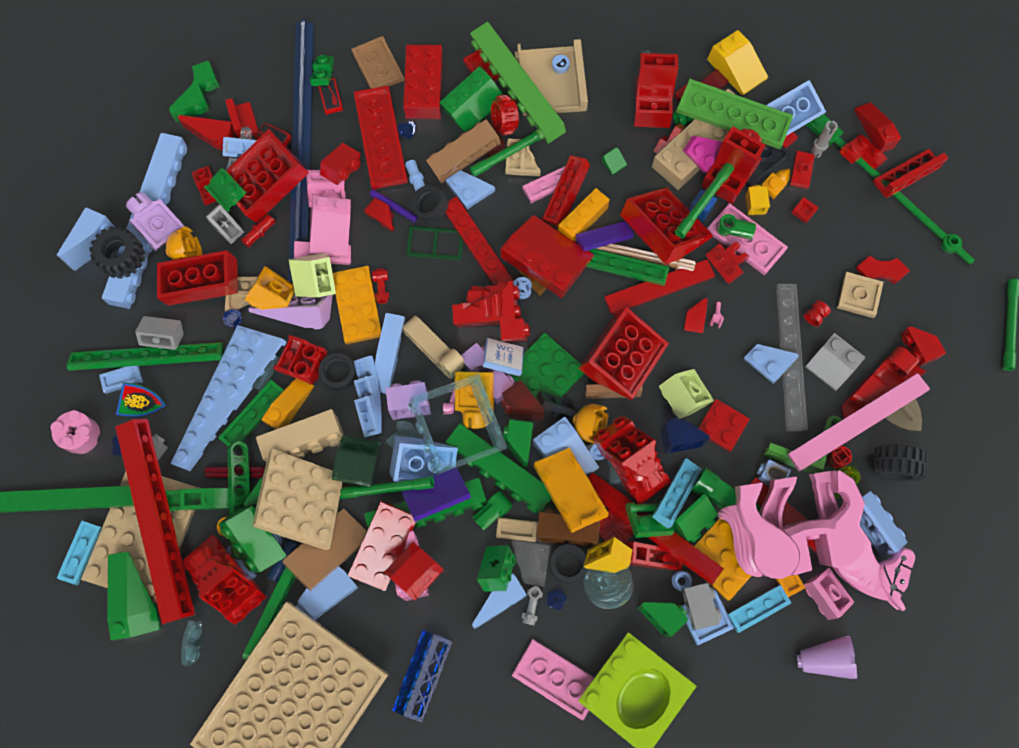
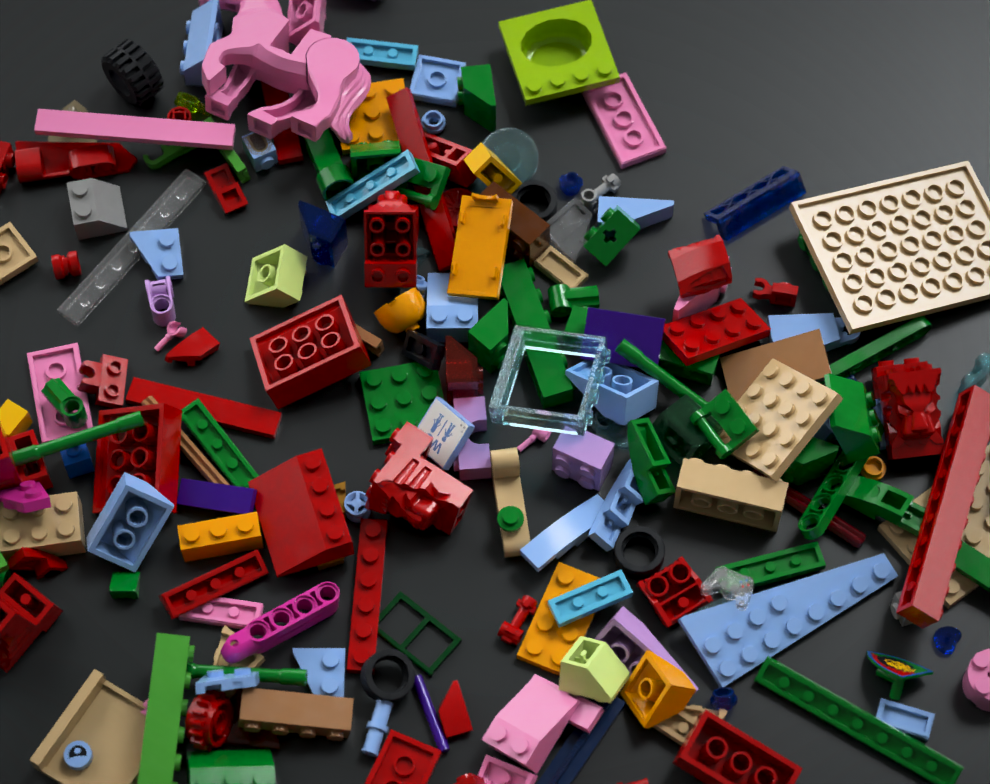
camera: 145 degrees left, 10 degrees down
light grey brick [135,316,184,350] -> none
light orange slope [261,378,314,430] -> none
light orange plate [455,372,494,429] -> none
light grey brick [681,583,721,631] -> none
red plate [696,399,750,452] -> none
none -> light blue slope [86,472,174,573]
none -> lavender piece [145,276,176,327]
none -> light blue wing [195,668,260,694]
none -> red slope [204,163,248,215]
none -> dark pink piece [220,582,340,663]
none -> green plate [497,506,524,532]
none -> medium azure plate [547,569,633,628]
none -> green slope [627,417,676,505]
none -> green plate [689,389,759,460]
none -> clear piece [701,566,754,611]
none -> red plate [752,278,799,307]

